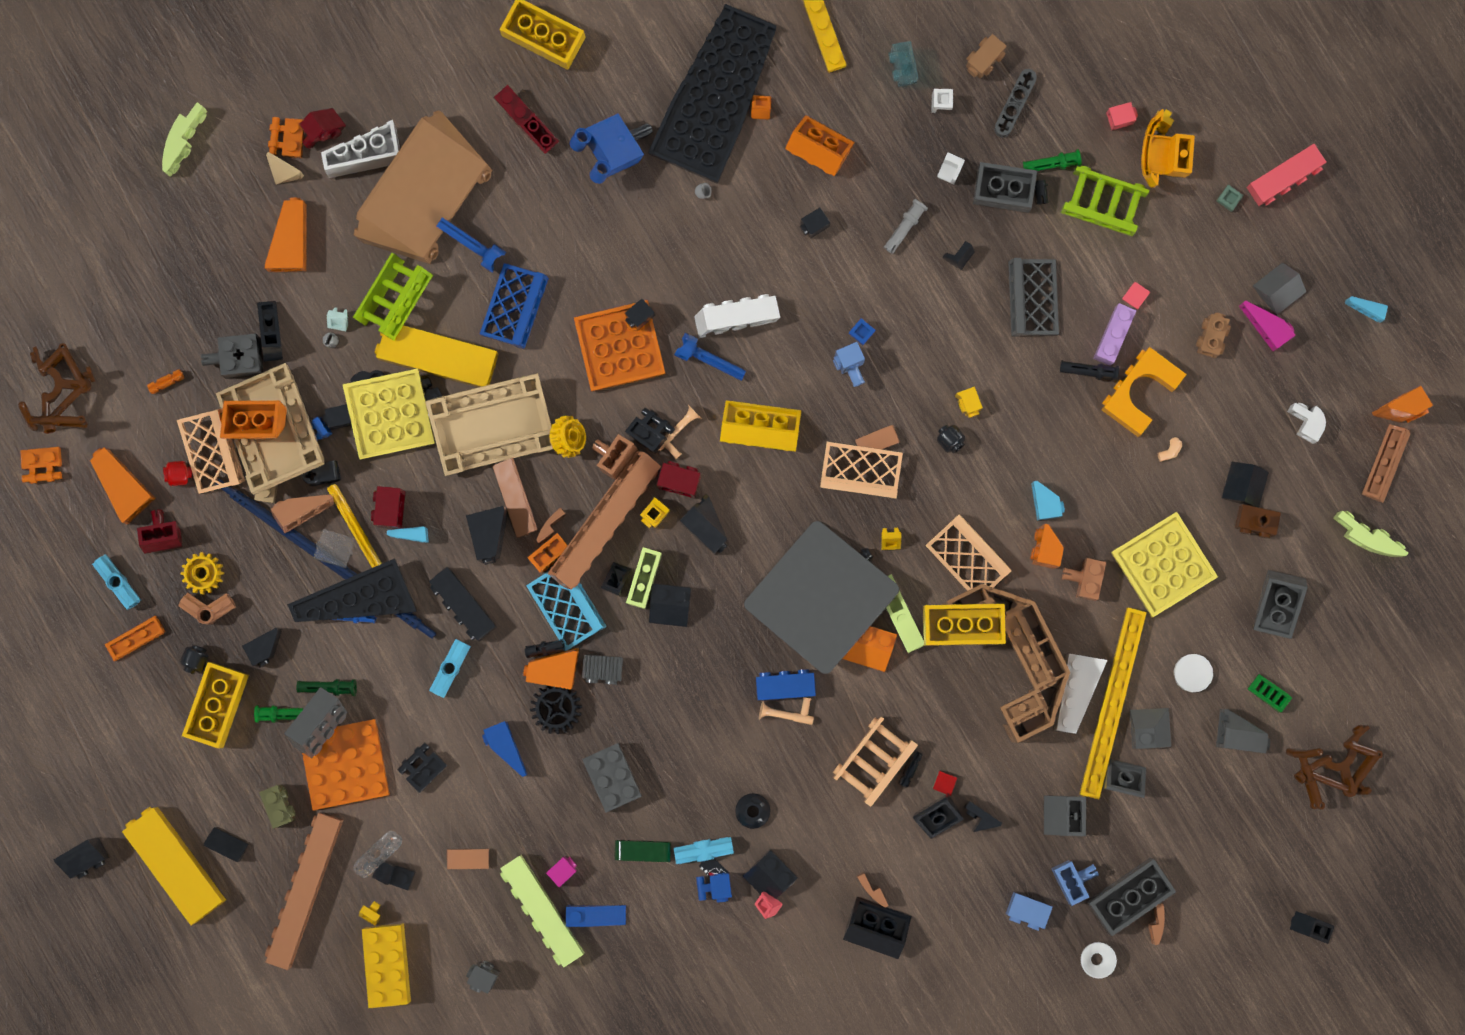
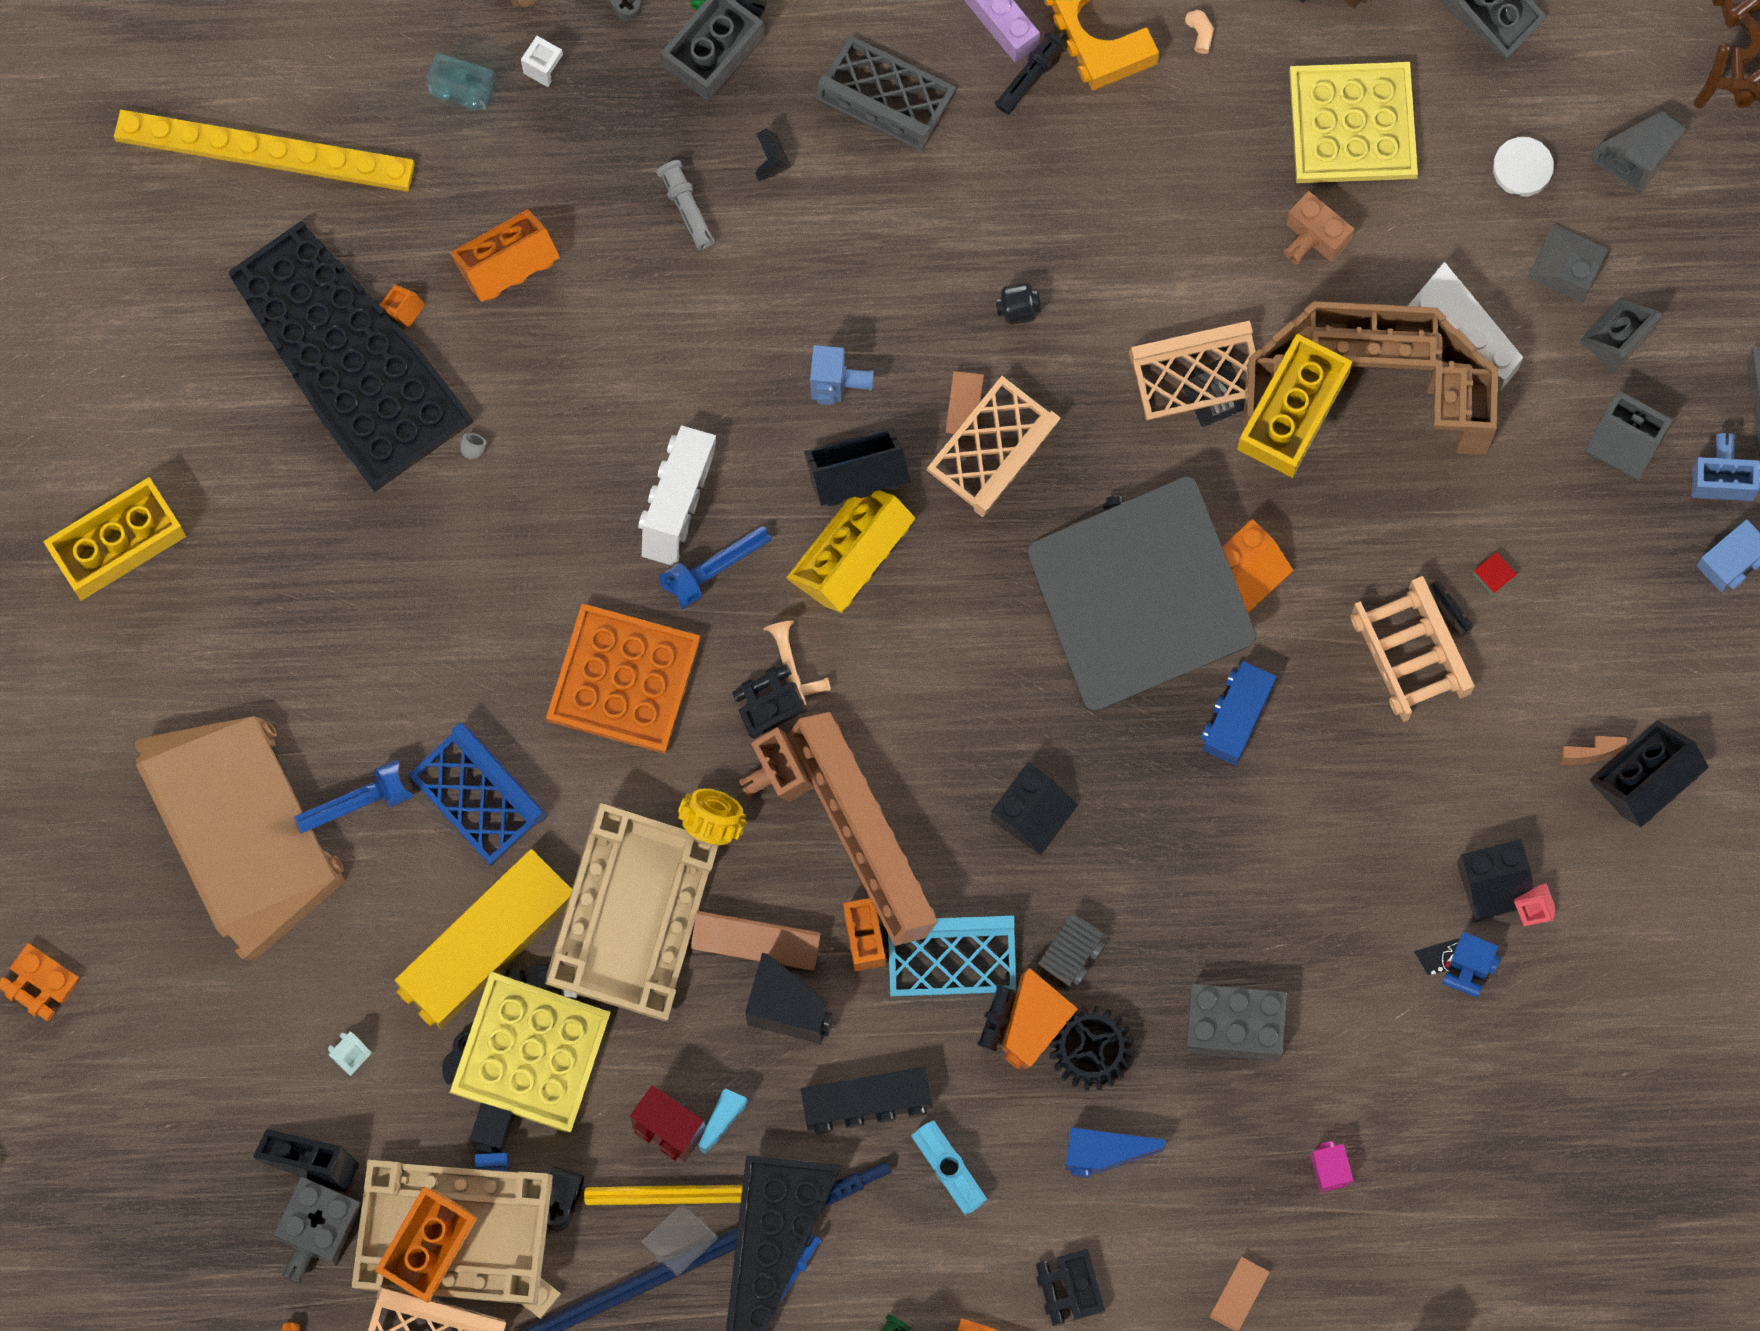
camera: 60 degrees left, 10 degrees down
orange slope [265,197,307,272] -> none
tan slope [266,152,304,185] -> none
nougat slope [271,494,334,533] -> none
dark red brick [300,108,346,149] -> none
white wedge [321,120,400,178] -> none
light grey hinge [323,333,339,348] -> none
lime fence [353,253,433,341] -> none
dark red slope [493,85,559,154] -> none
yellowish green brick [500,854,585,967] -> none
nougat slope [537,508,566,544] -> none
blue slope [566,905,626,927] -> none
blue piece [569,114,653,184] -> none
black slope [601,562,631,596] -> none
dark green beam [614,840,671,862] -> none
black brick [625,299,655,330] -> none
yellowish green brick [626,547,662,609] -> none
yellow window [640,497,670,528] -> none
dark red brick [657,461,701,499] -> none
medium azure piece [674,837,734,864] -> none
black slope [680,494,728,555] -> none
black piece [735,793,770,829] -> none
light nougat piece [759,697,814,725] -> none
black brick [799,207,830,239] -> none
blue tile [848,318,876,346] -> none
yellow tile [881,528,901,550] -> none
yellowish green slope [886,574,924,653] -> none
black slope [913,794,964,839] -> none
white panel [937,153,965,185] -> none
yellow window [955,387,983,418] -> none
black slope [964,801,1002,832] -> none
orange slope [1030,524,1064,569] -> none
medium azure slope [1031,481,1065,521] -> none
yellow plate [1079,608,1147,800] -> none
green slope [1247,674,1292,713] -> none
none -> black piece [804,427,910,506]
none -> black sticker [1180,358,1245,427]

